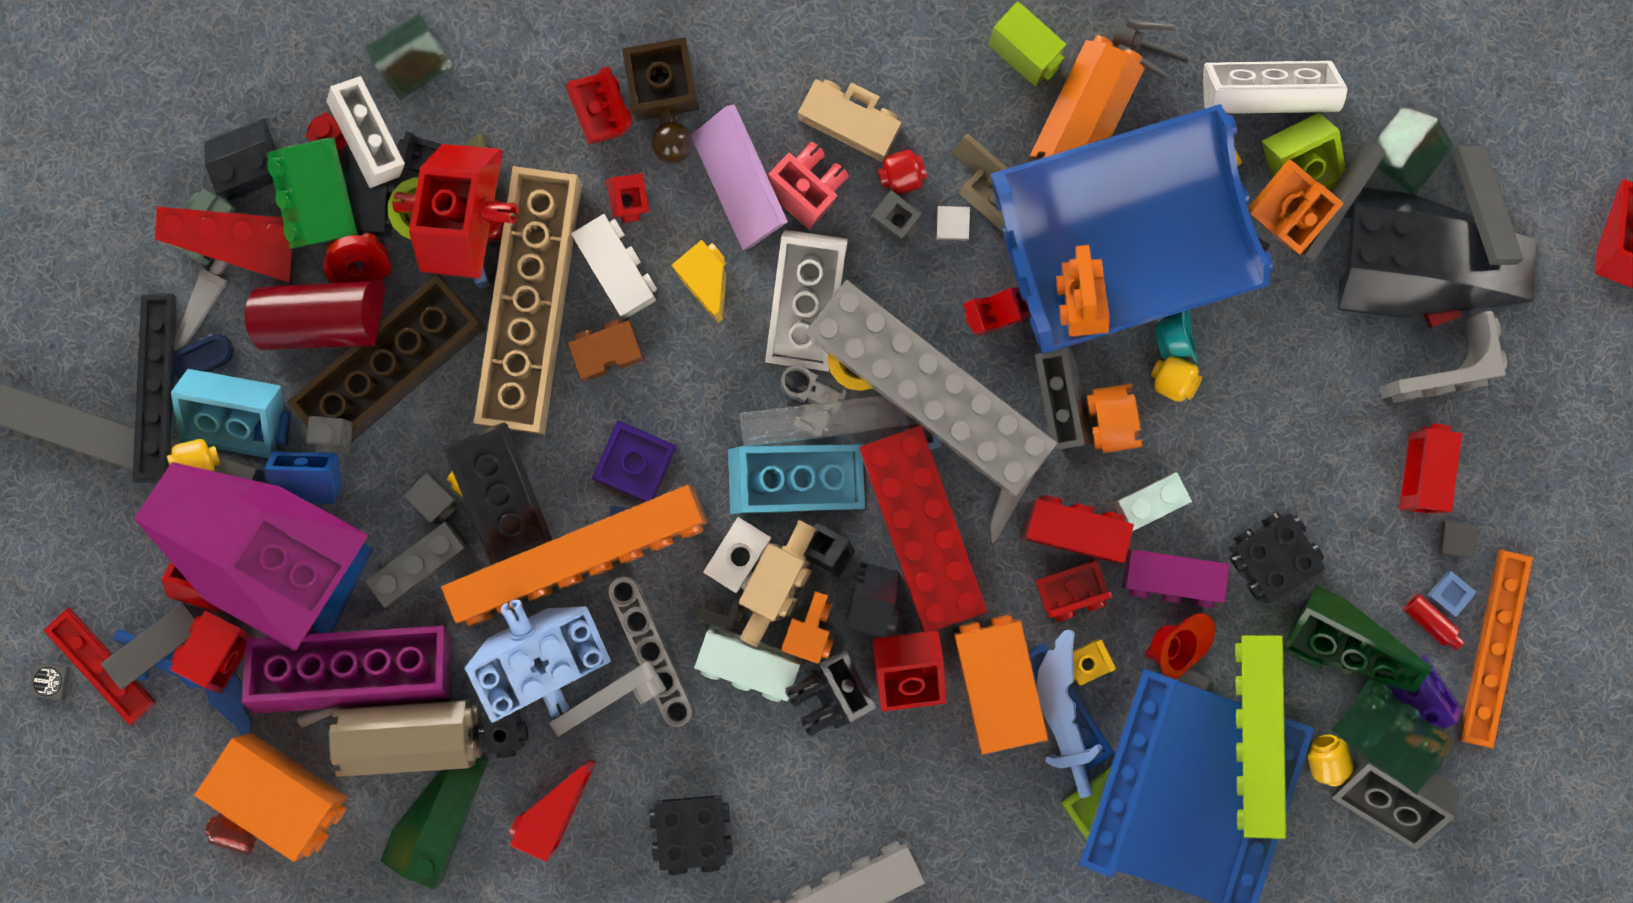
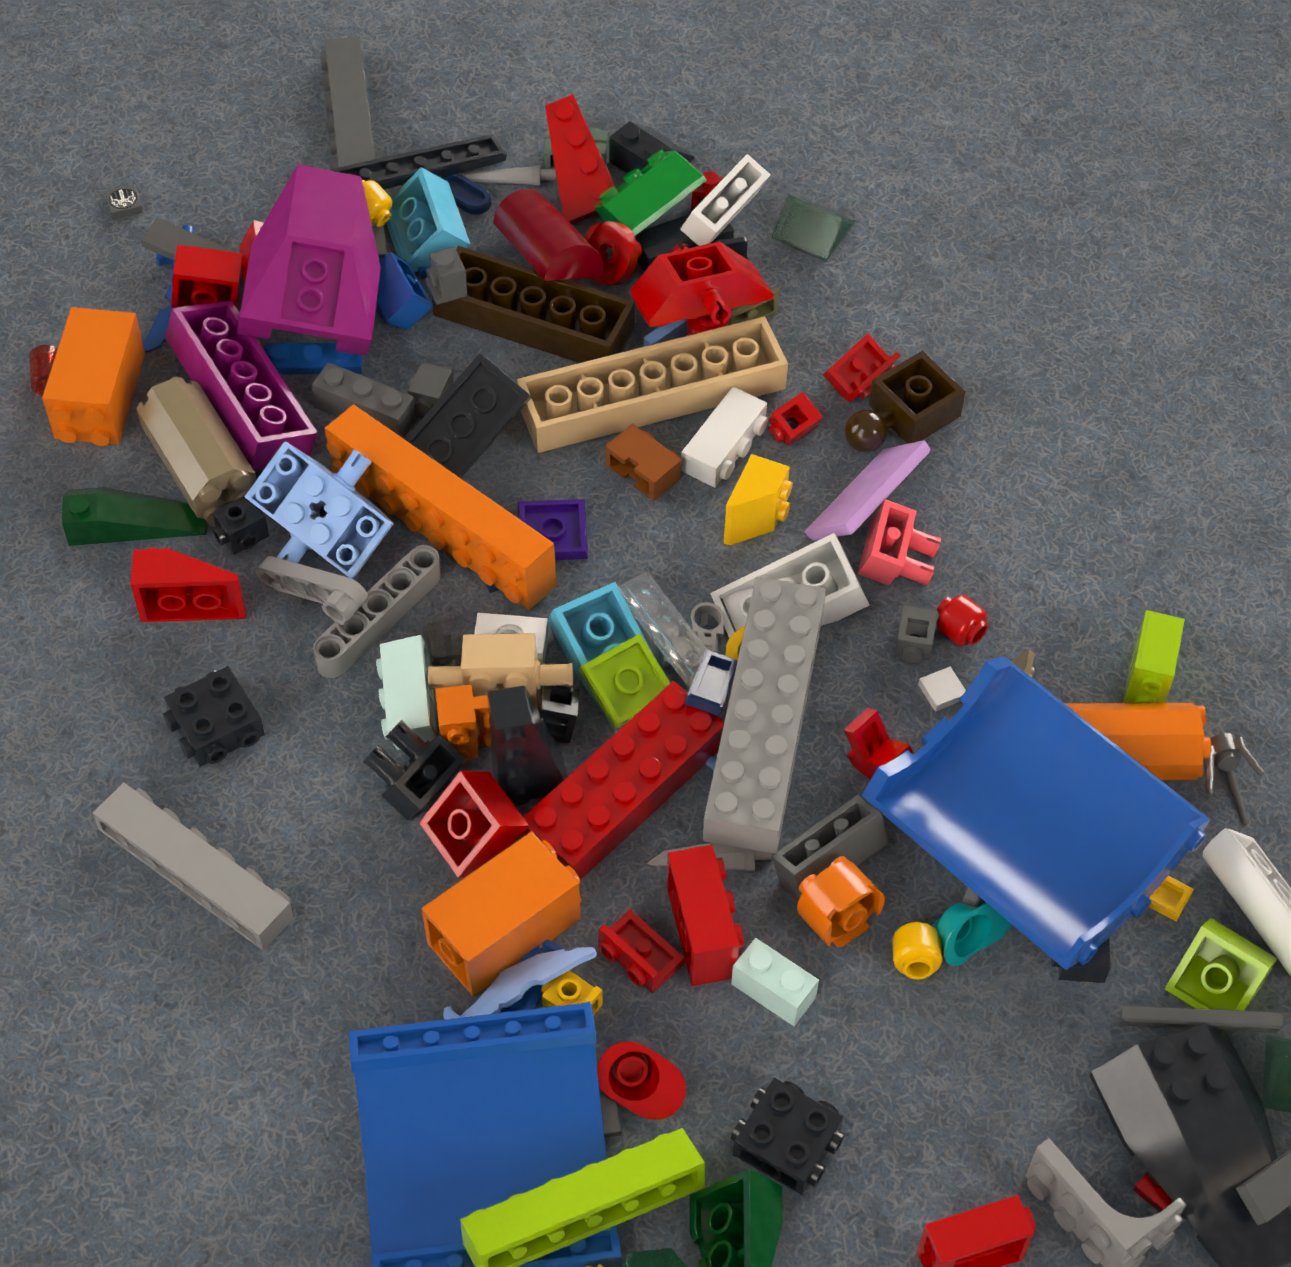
camera: 55 degrees right, 30 degrees down
red tile [43,608,156,725] -> none
tan piece [798,79,902,162] -> none
orange brick [1056,245,1110,337] -> none
magenta brick [1122,549,1230,608] -> none
orange brick [1248,159,1344,255] -> none
none -> lime tile [578,634,670,730]
none -> tile [685,649,738,716]

